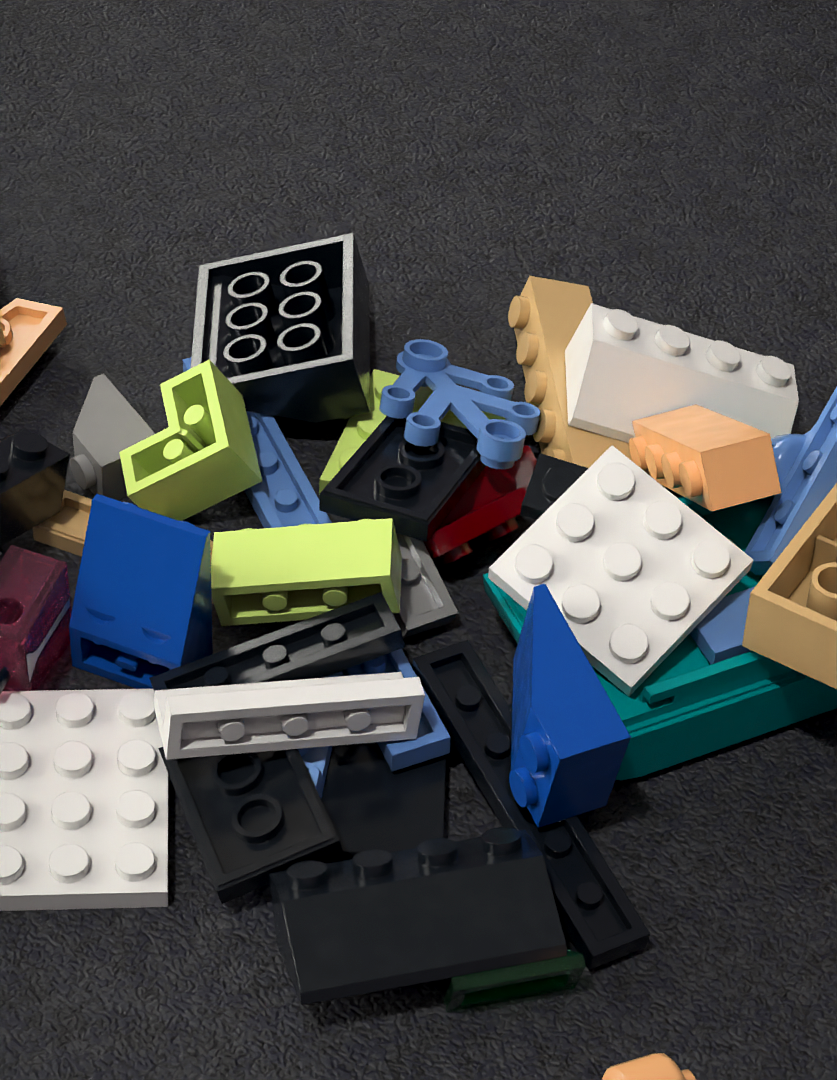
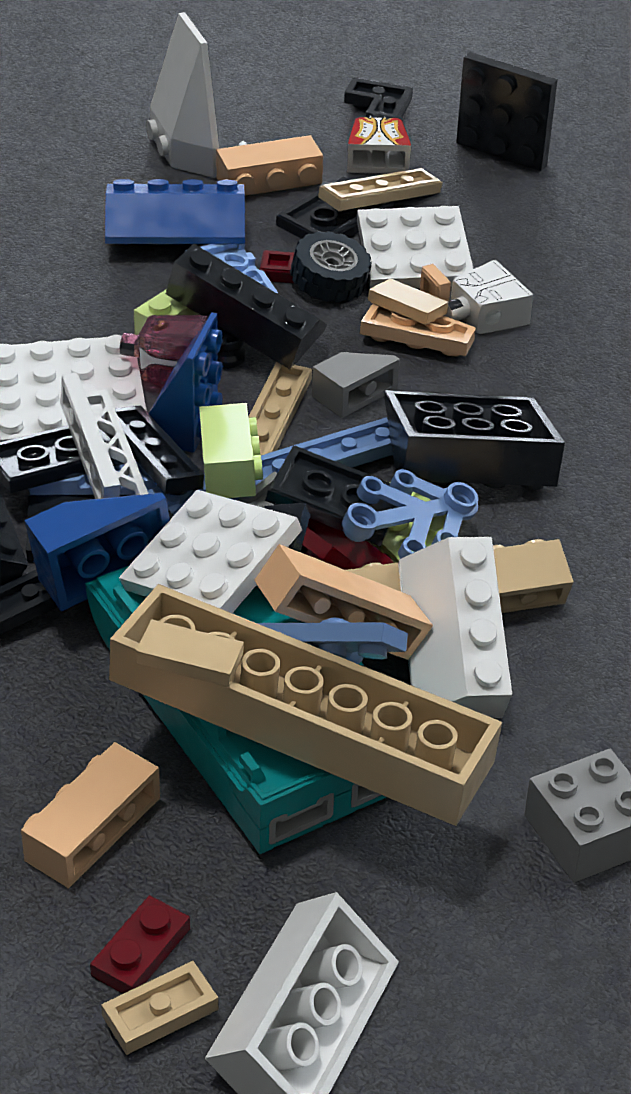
camera: 85 degrees right, 5 degrees down
yellowish green brick [119,359,262,521] -> none

